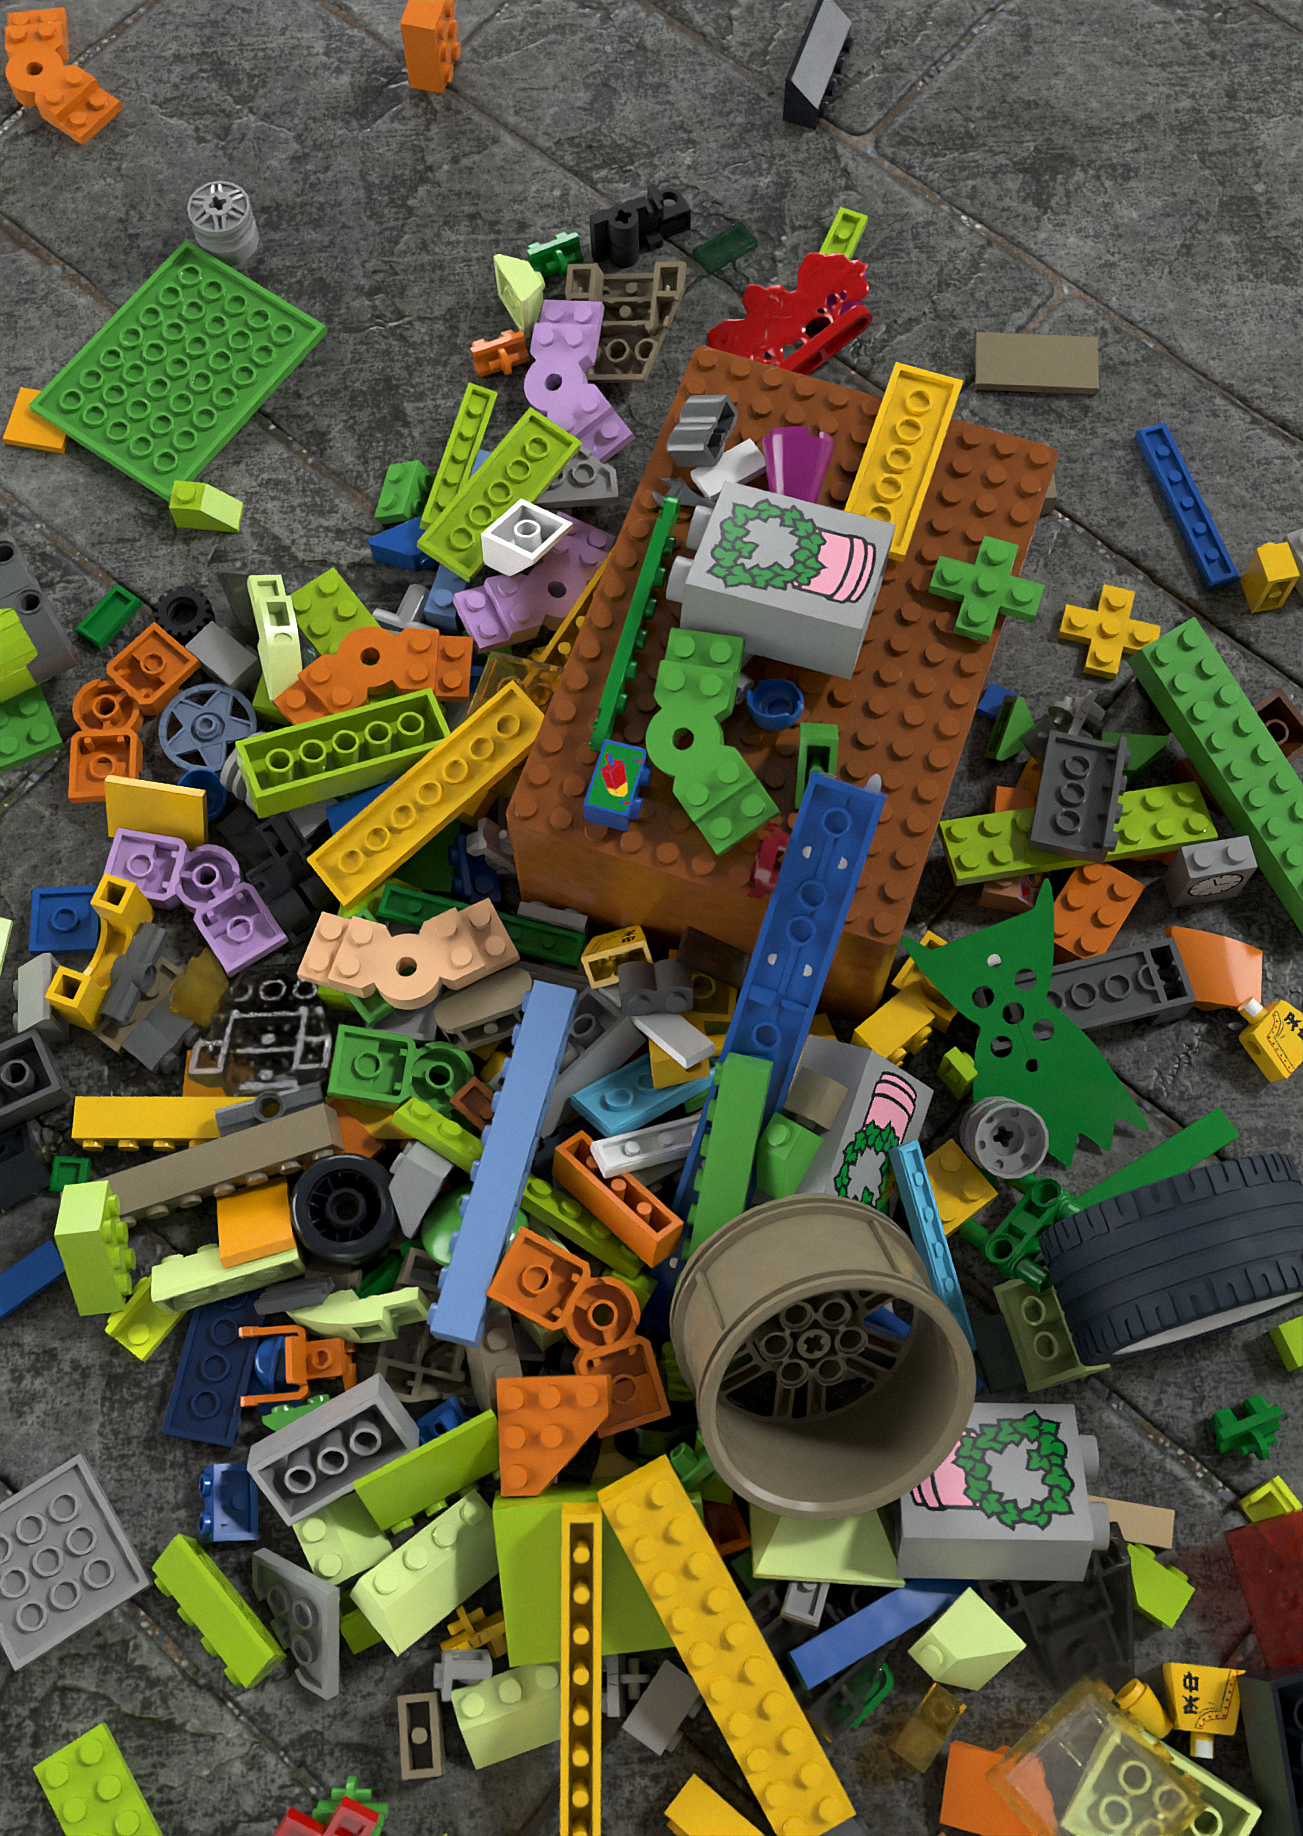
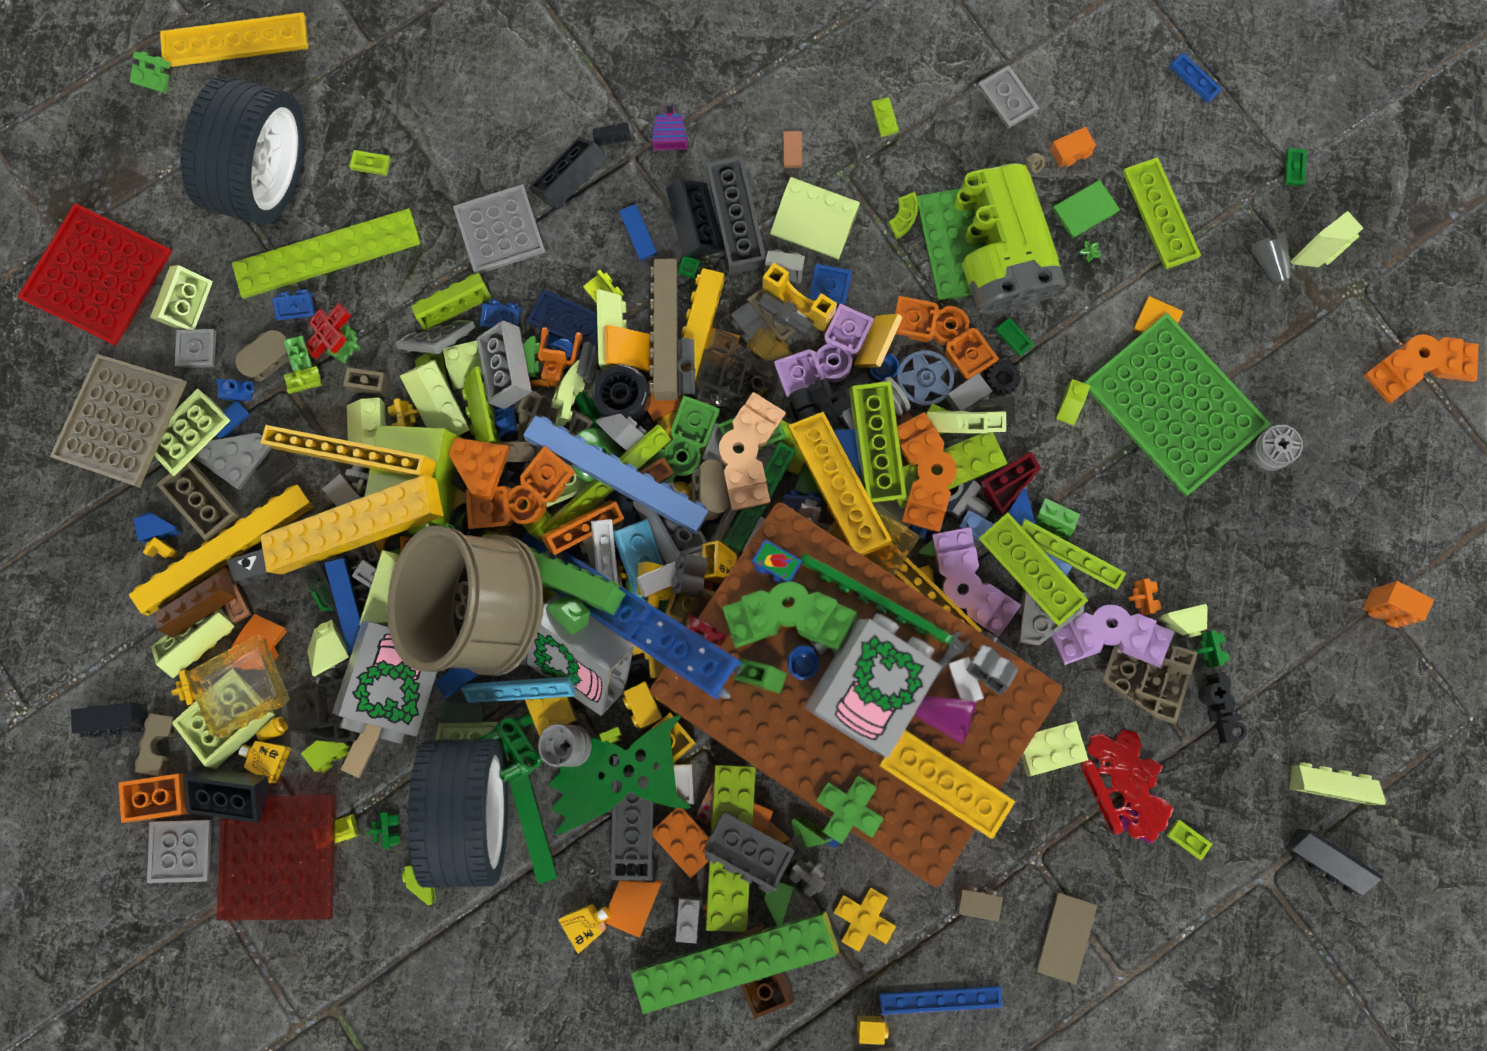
camera: 105 degrees right, 10 degrees up
lime brick [54,1180,136,1316] -> none
light grey bracket [434,1649,492,1701] -> none
white slope [481,499,573,577] -> none
clear green tile [692,221,758,276] -> none
dark tan brick [783,1066,849,1131] -> none
clear yellow slope [887,1681,967,1774] -> none
none -> dark red wedge [977,452,1041,515]
none -> yellowish green slope [1289,762,1386,805]

